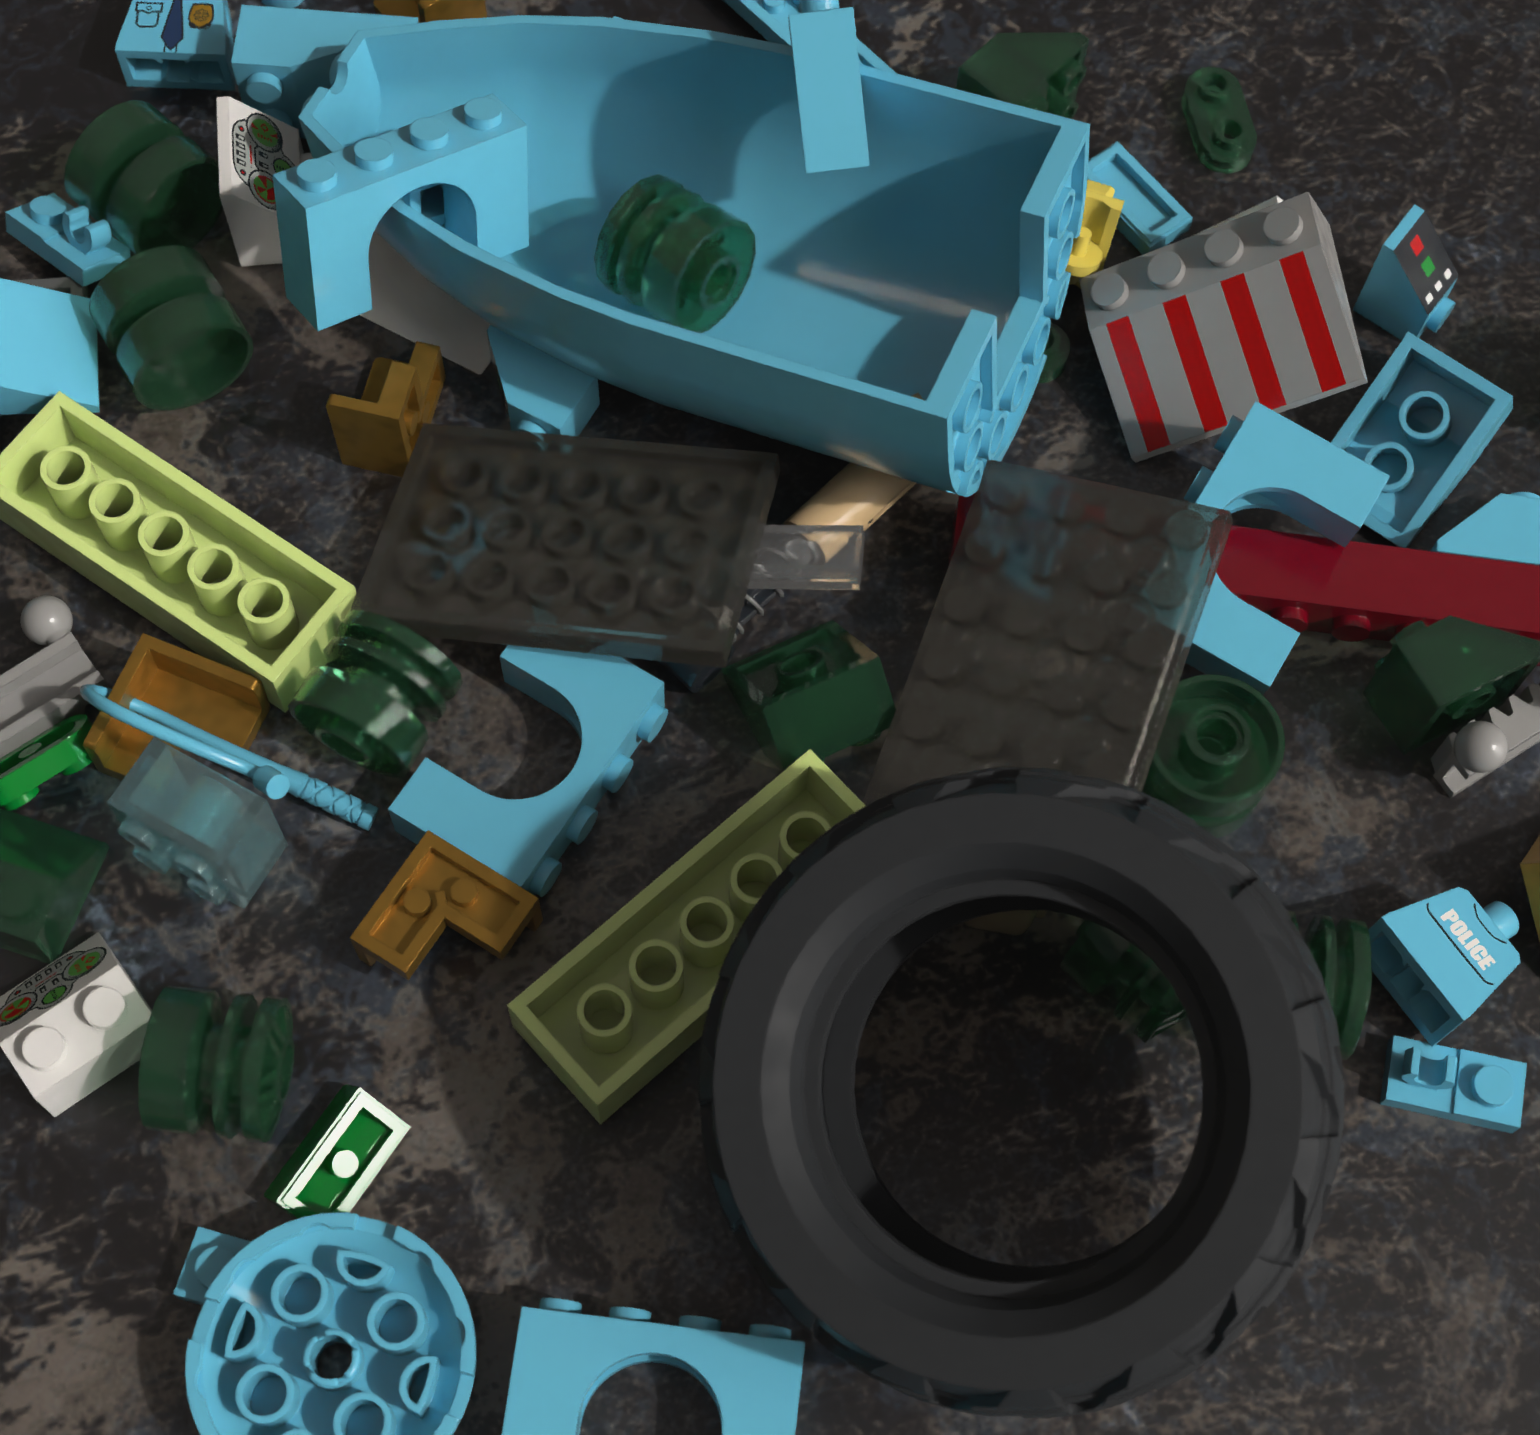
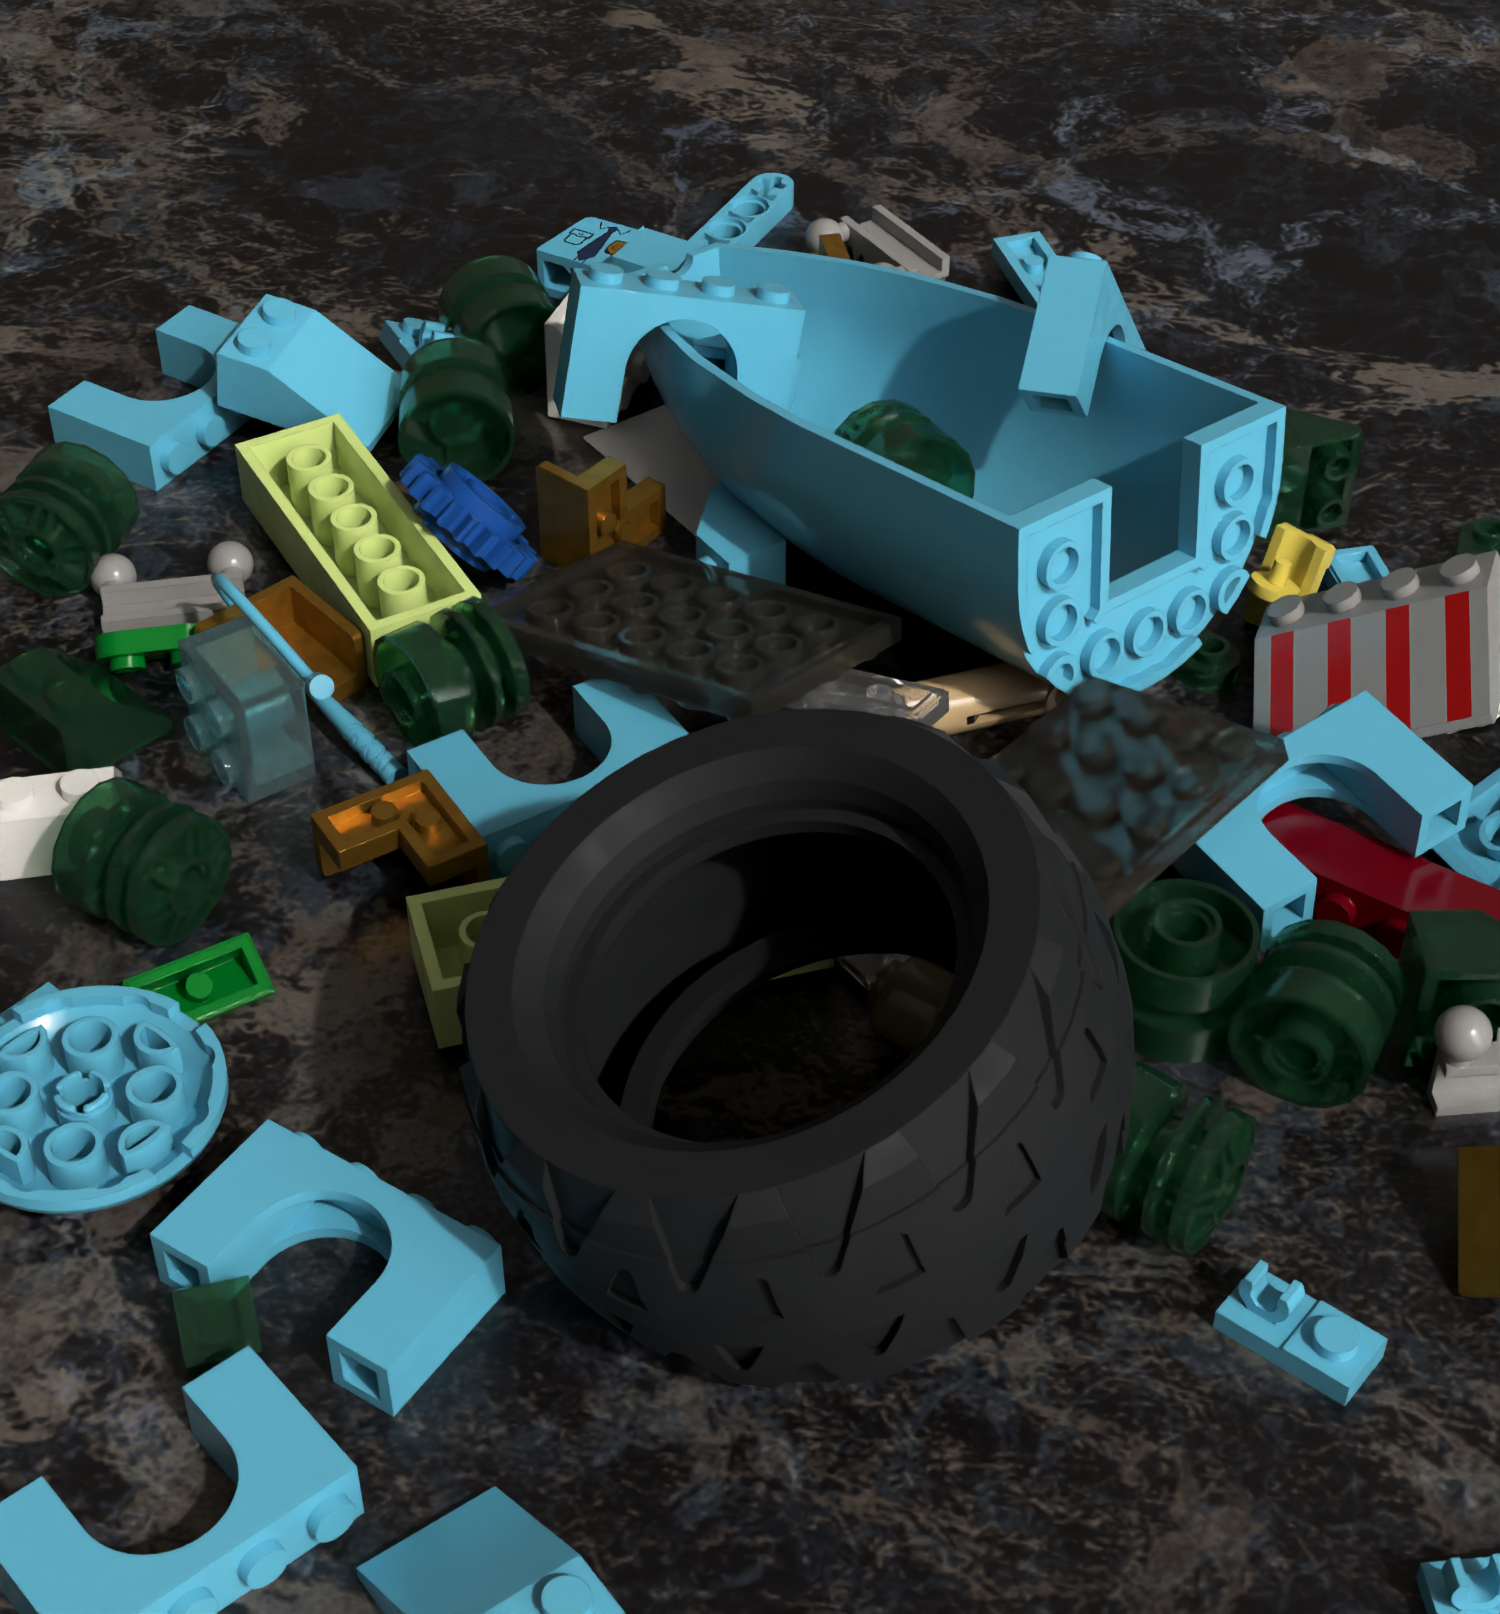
camera: 30 degrees right, 25 degrees down
medium azure torso [1352,887,1520,1047] -> none
none -> blue gear [399,453,539,582]
none -> clear green wheel [1227,919,1407,1108]

